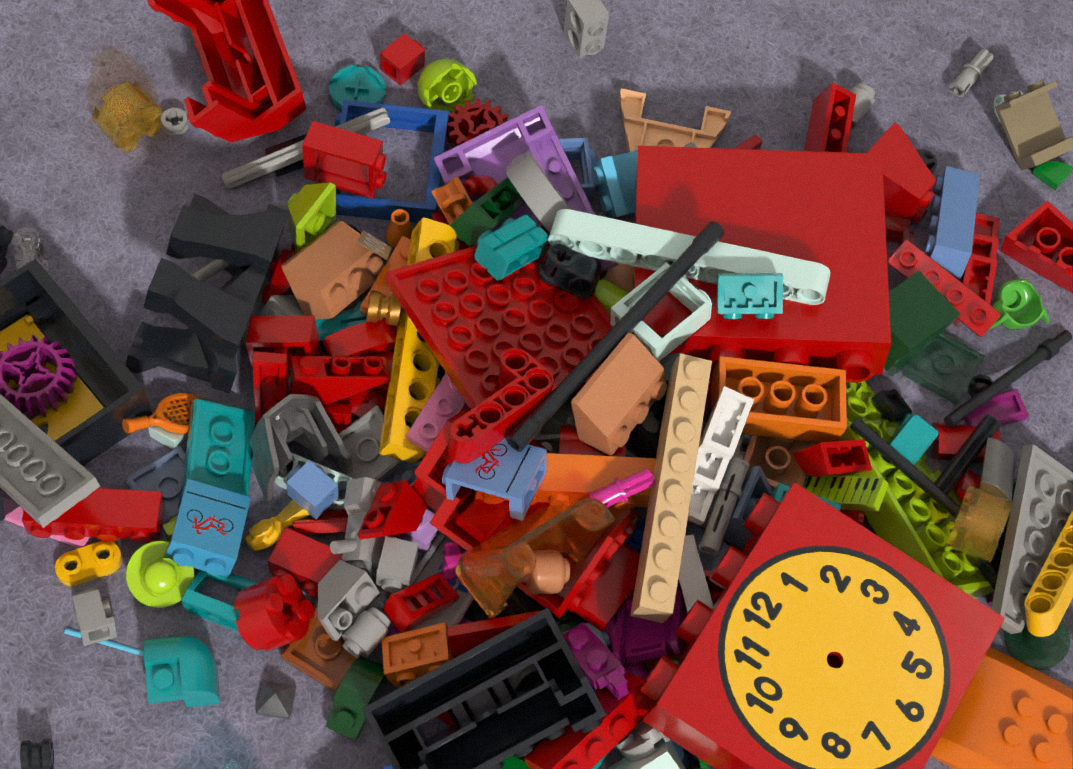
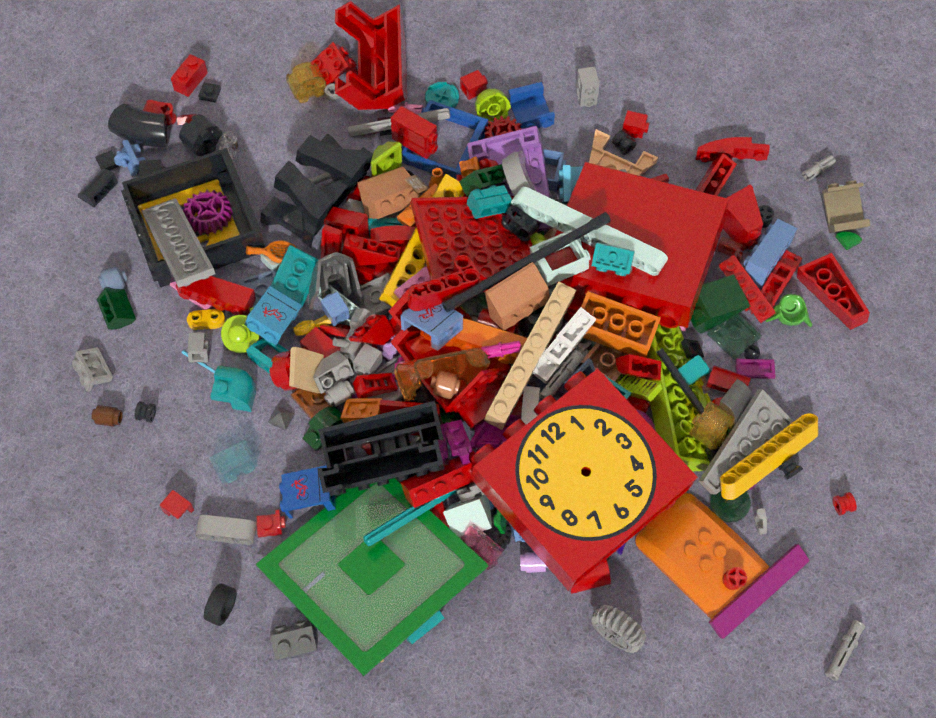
camera: 25 degrees right, 0 degrees up
pearl gold wheel [366,290,401,326] -> none
light grey cone [849,83,875,128] -> none
black axle [935,414,1000,495] -> none
black bar [944,330,1072,428] -> none
none -> tan tile [289,347,324,393]
none -> red bracket [310,42,358,88]
none -> bright pink axle [388,102,423,114]
none -> blue panel [508,82,555,129]
none -> black wheel [612,130,636,155]
none -> red brick [622,110,650,139]
none -> red slope [695,137,770,162]

